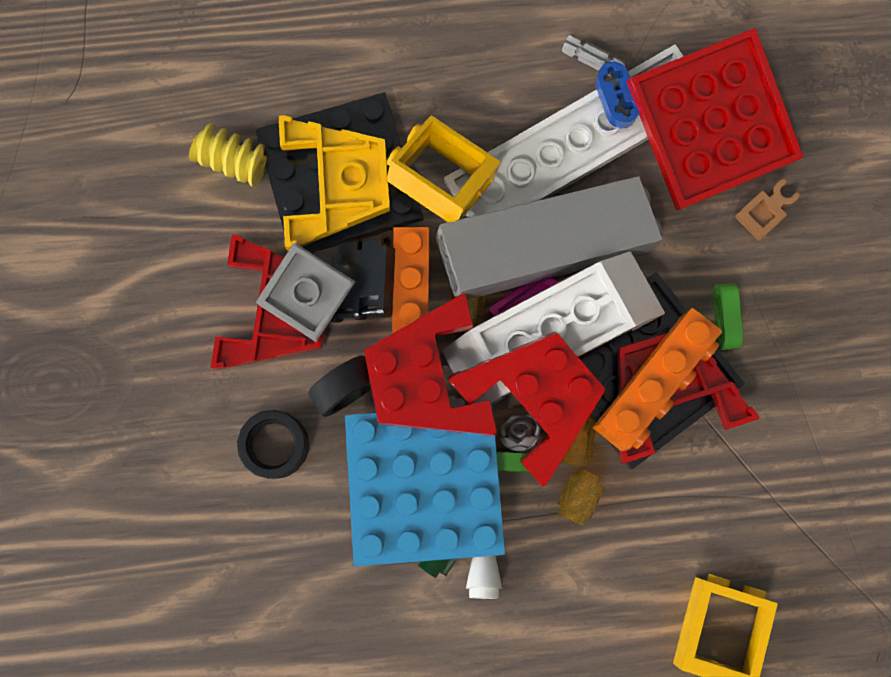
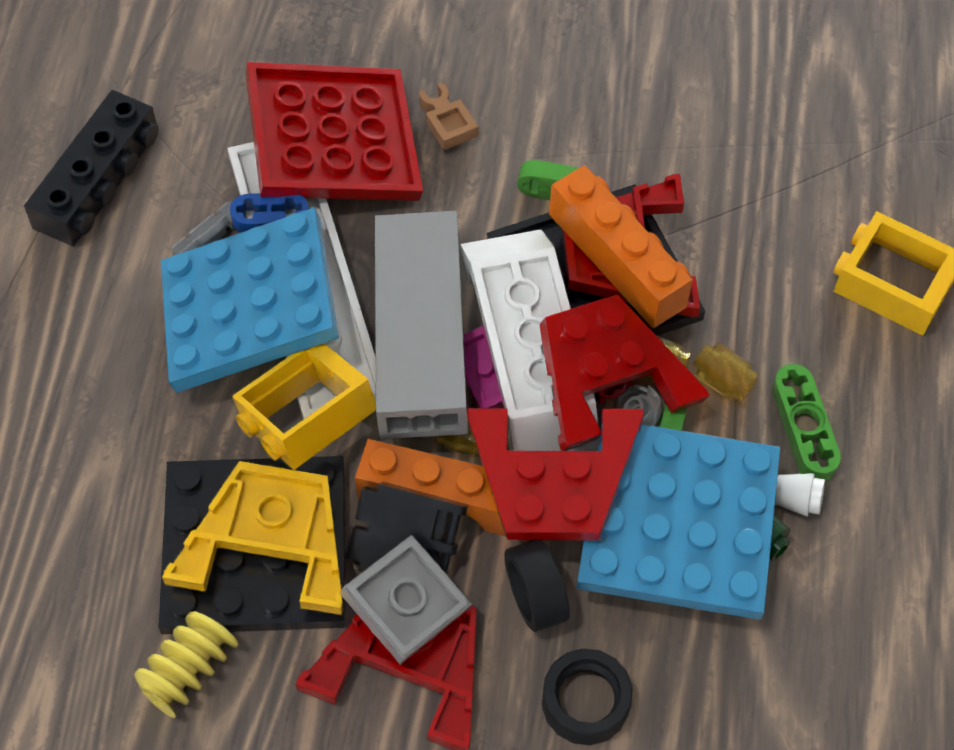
camera: 80 degrees left, 20 degrees down
none -> dark azure plate [161,207,339,393]
none -> bright green beam [772,364,841,482]

